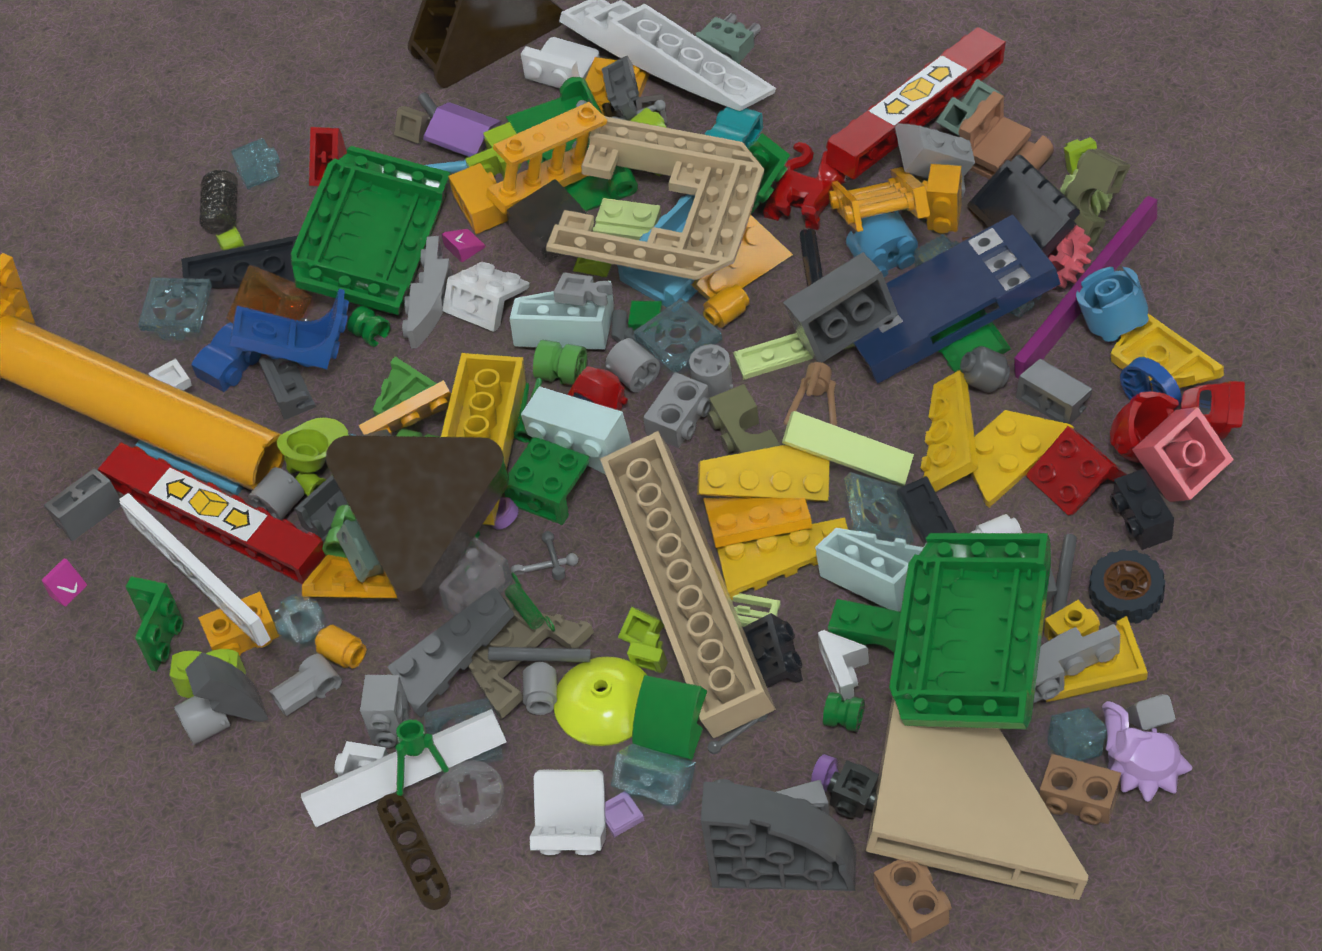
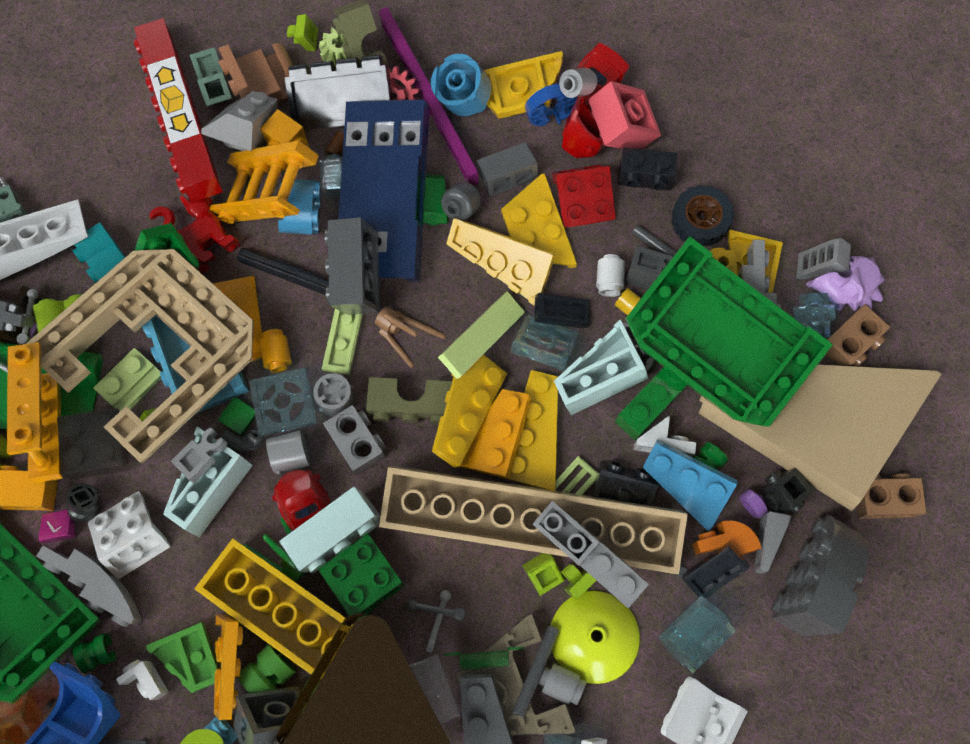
camera: 70 degrees left, 20 degrees up
bright green wheel [533,339,587,386] -> none
lavender tile [605,791,644,837] -> none
green slope [632,675,707,760] -> none
none -> pearl dark grey wheel [66,483,98,523]
none -> white bracket [116,660,169,700]
none -> light grey slope [533,501,649,608]
none -> light grey brick [559,68,597,98]
none -> dark azure wing [643,439,737,532]
none -> black plate [682,542,750,601]
none -> orange brick [692,521,762,555]

